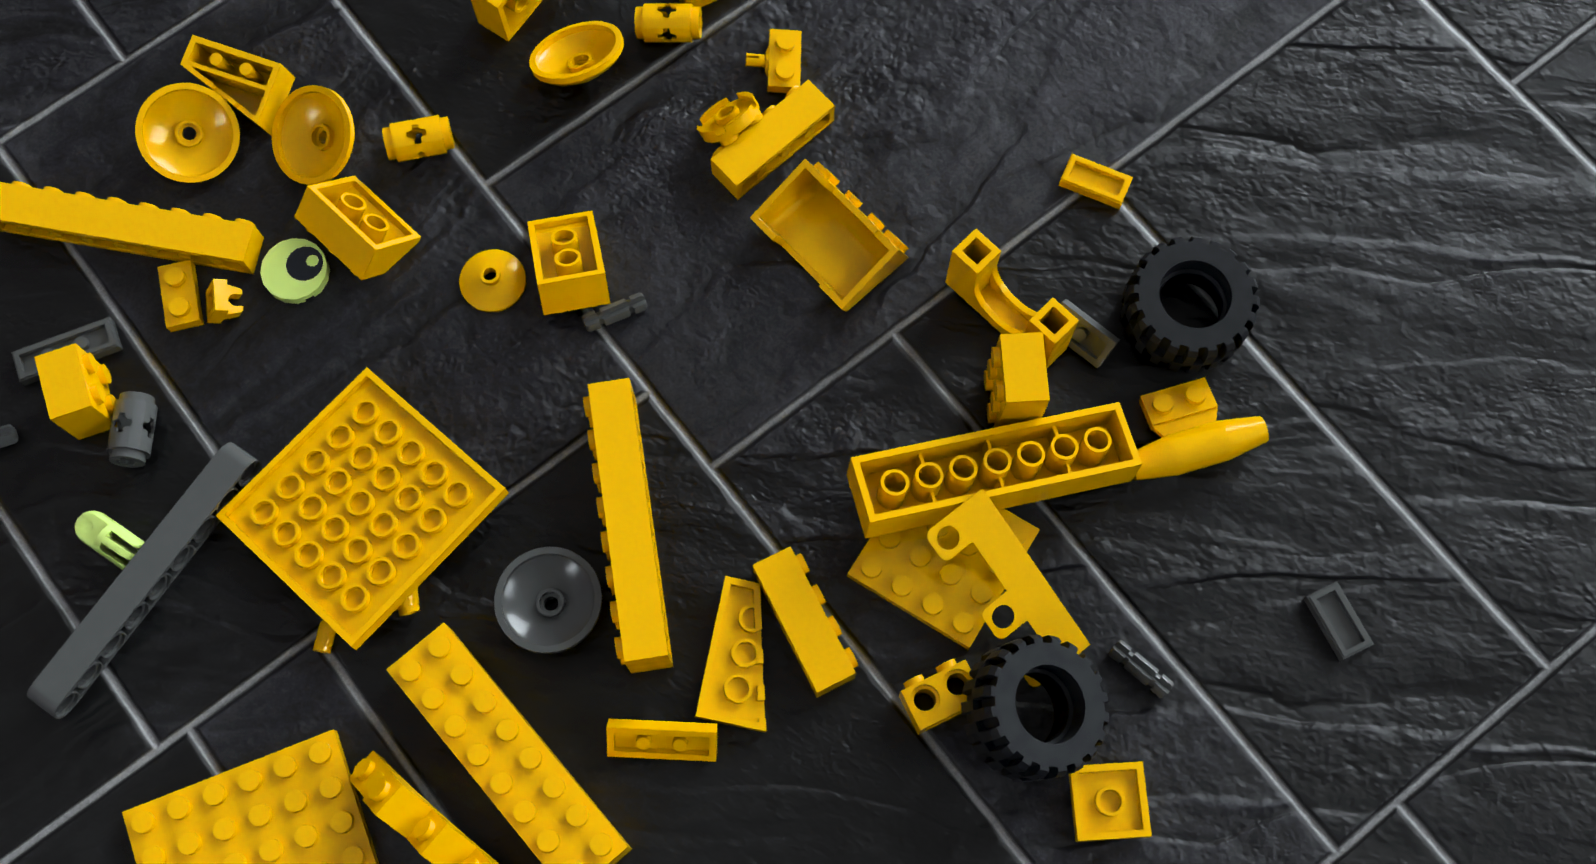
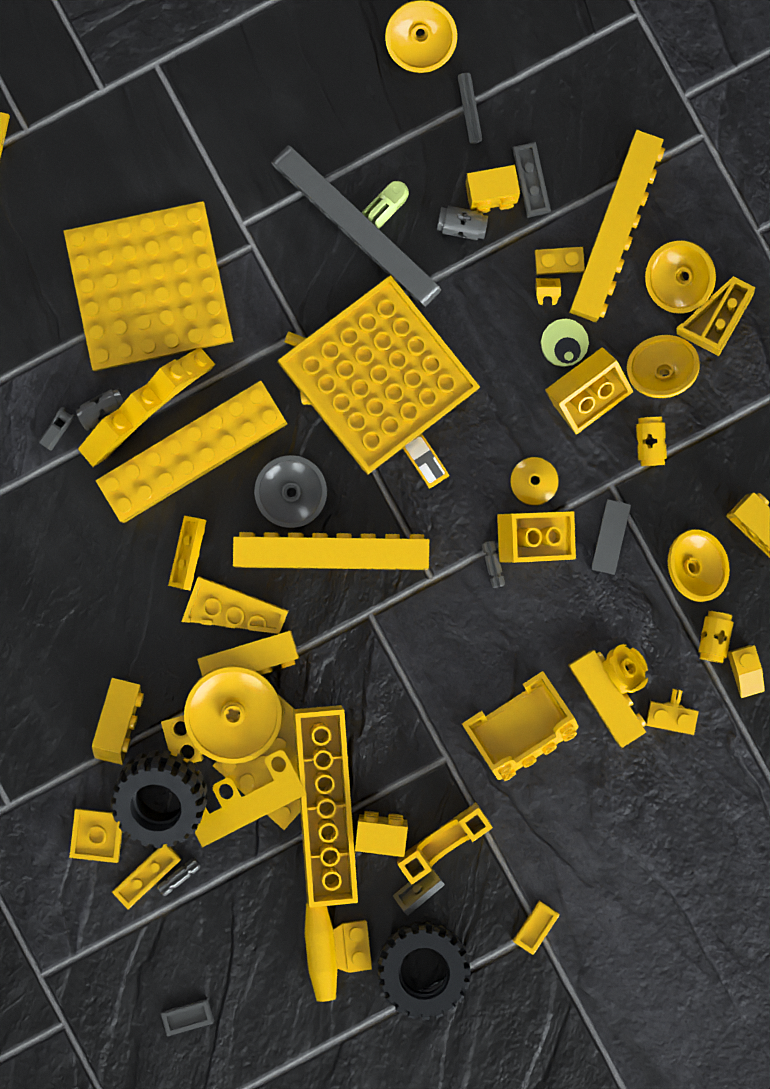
camera: 105 degrees right, 15 degrees up
none -> yellow wedge [92,678,144,765]
none -> yellow tile [112,844,181,909]
none -> yellow dish [184,666,282,764]
none -> slope [403,433,449,489]
none -> dark grey tile [591,499,631,575]

